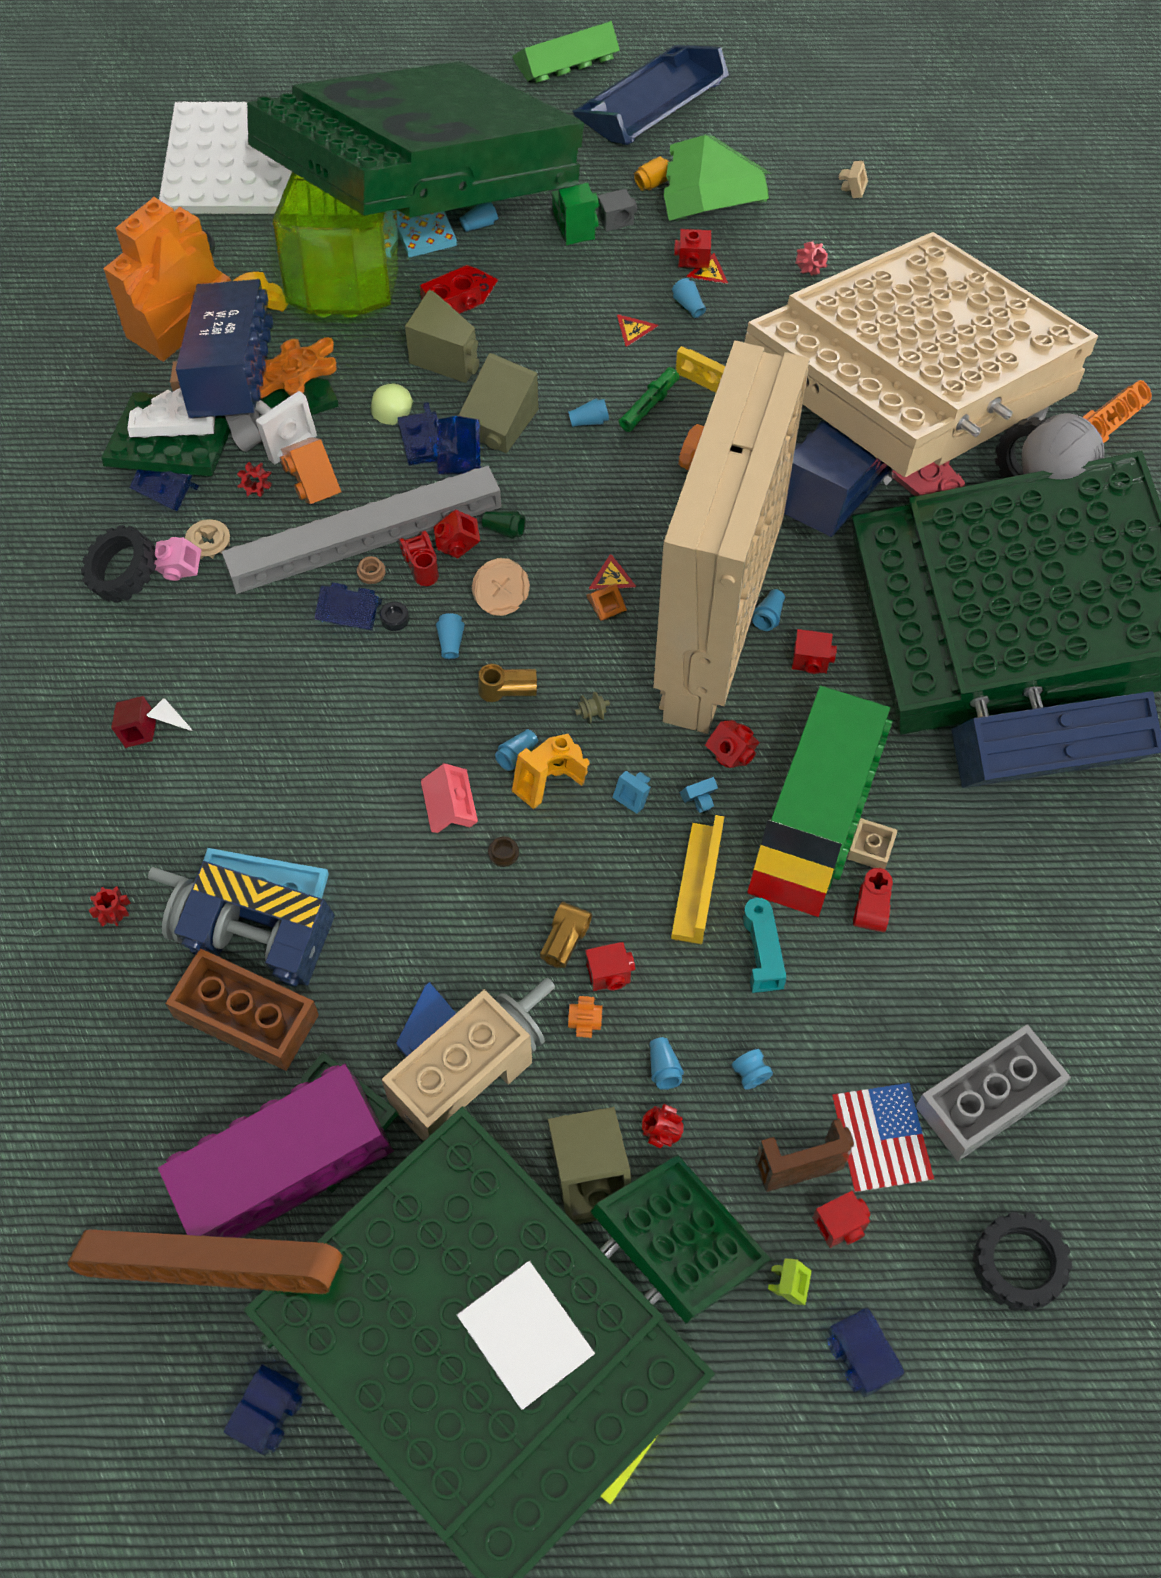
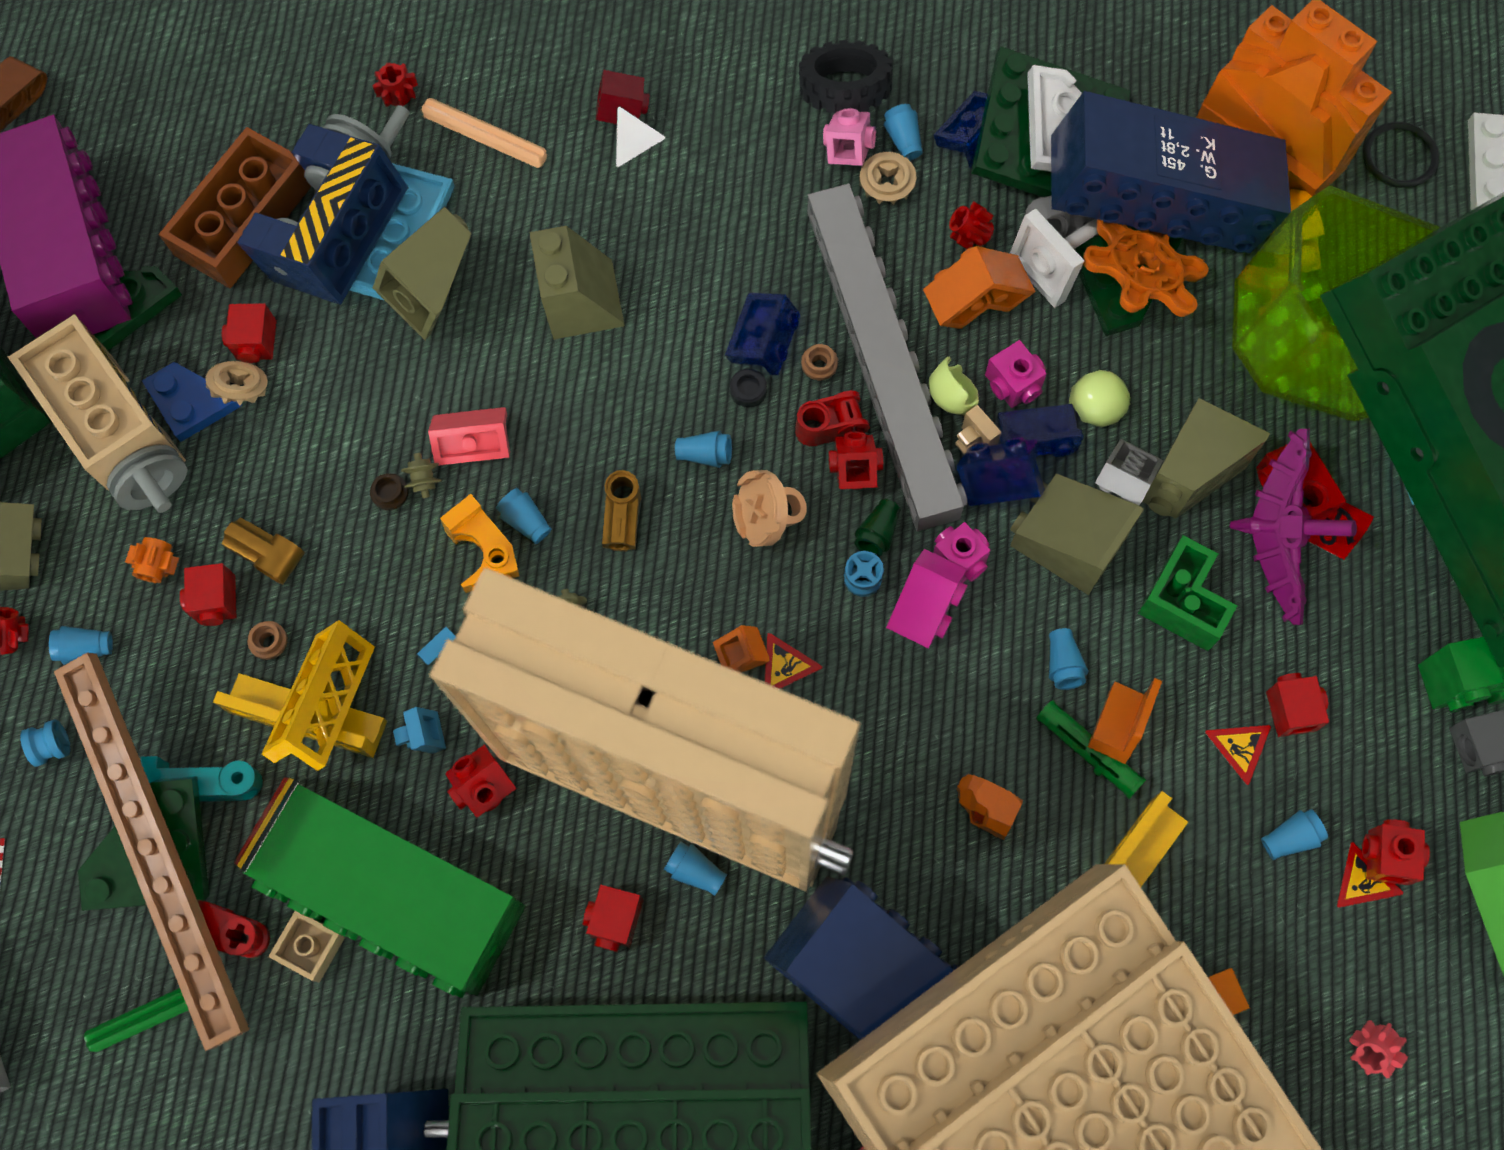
camera: 100 degrees right, 10 degrees up
none -> medium nougat plate [54,653,250,1051]
none -> dark green plate [78,776,209,911]
none -> green axle [84,988,188,1052]
none -> tan gear [206,361,268,406]
none -> red brick [222,303,277,363]
none -> medium nougat plate [247,621,288,660]
none -> yellow fence [262,620,375,771]
none -> olive slope [373,207,471,340]
none -> olive wheel [401,453,442,499]
none -> light nougat axle [421,98,547,168]
none -> olive slope [529,226,625,339]
none -> dark azure wheel [844,551,884,597]
none -> dark azure cone [884,104,923,160]
none -> dark pink brick [886,549,968,649]
none -> yellowish green hair [928,357,979,415]
none -> dark pink brick [933,522,991,583]
none -> tan tile [955,405,1002,455]
none -> dark pink brick [985,340,1047,409]
none -> orange panel [1088,678,1162,764]
none -> light grey piece [1095,439,1163,506]
none -> green brick [1138,535,1237,651]
none -> magenta bar [1230,429,1357,625]
none -> red brick [1266,673,1329,737]

